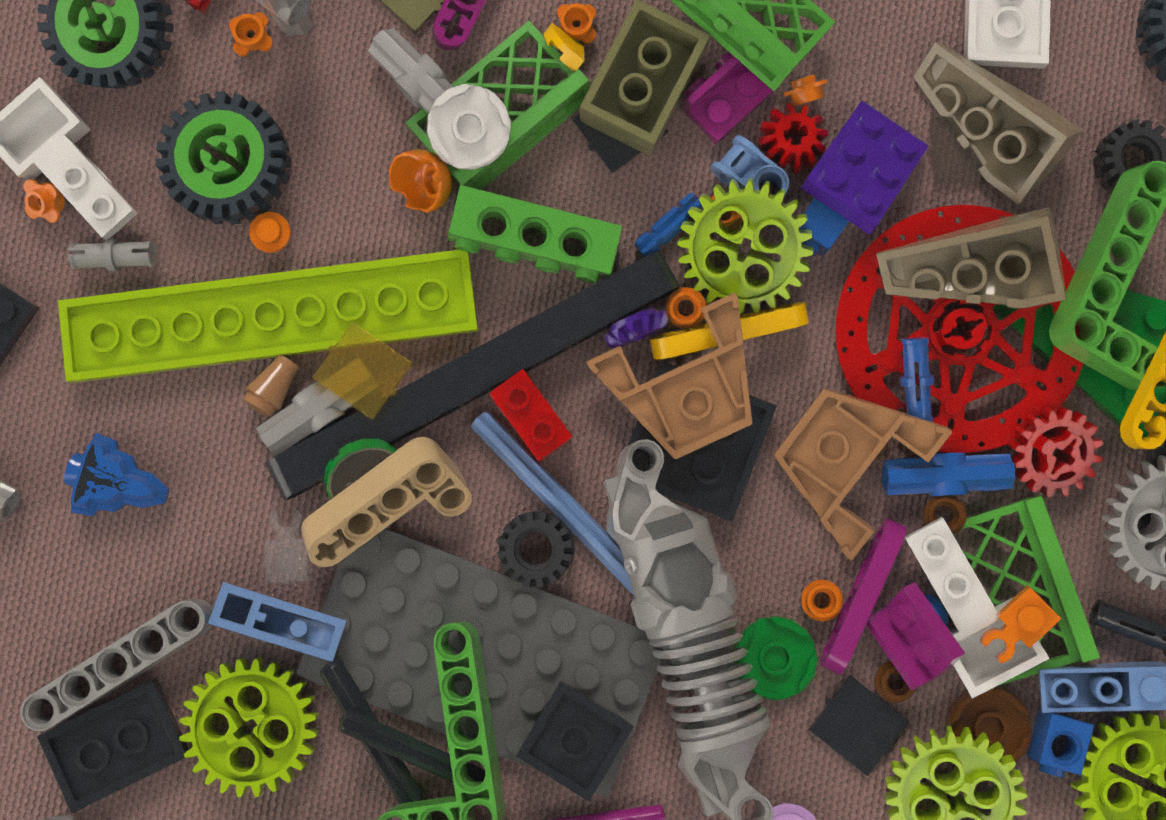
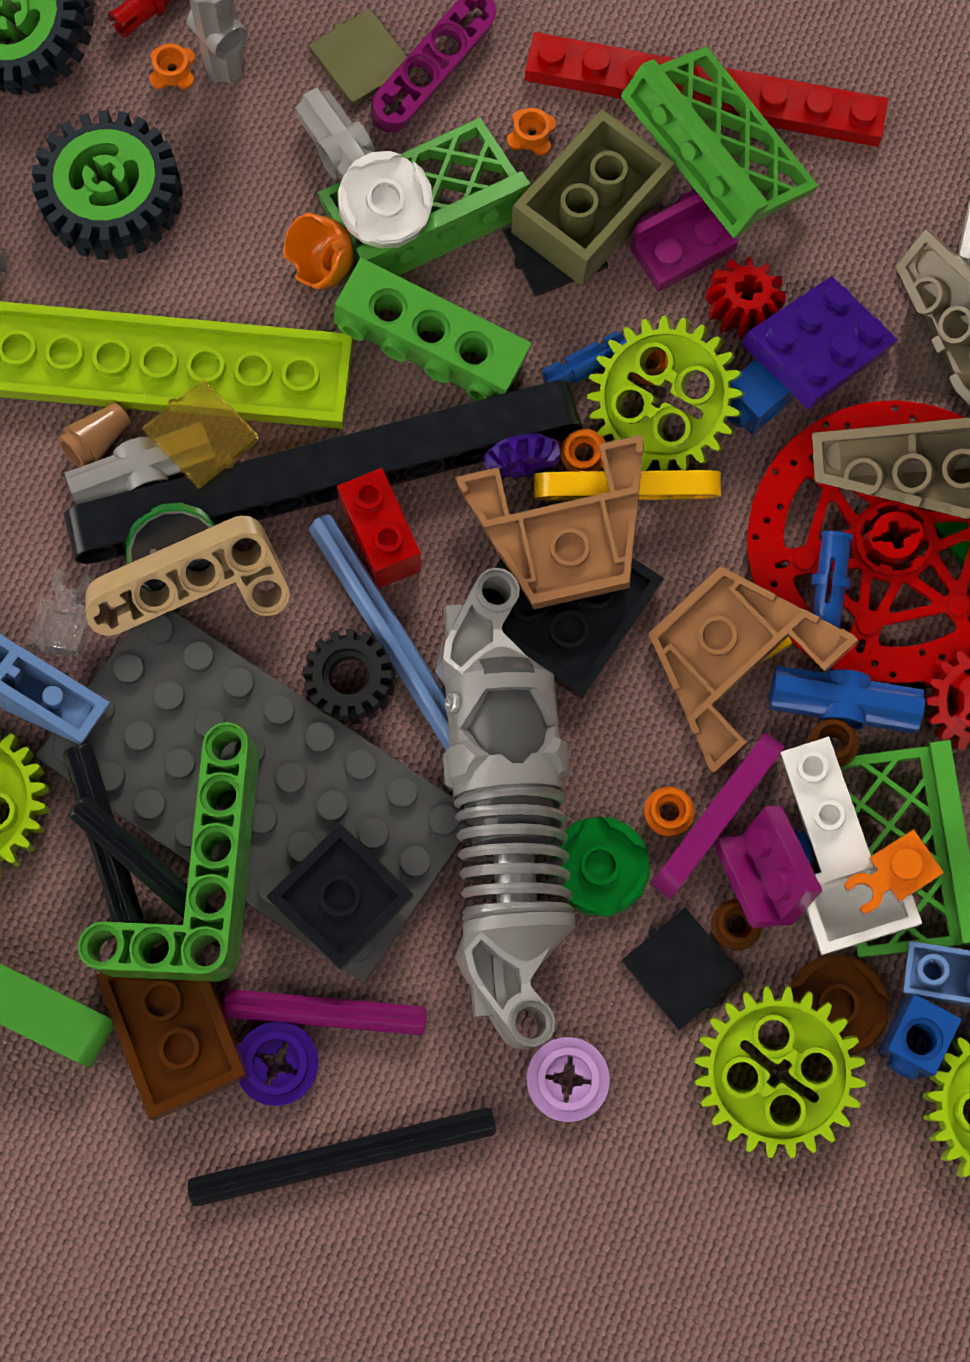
camera: 10 degrees right, 10 degrees down
orange plate [249,212,291,253] -> none
yellow tile [543,23,585,71] -> none
medium blue piece [710,135,789,202] -> none
orange plate [783,74,828,106] -> none

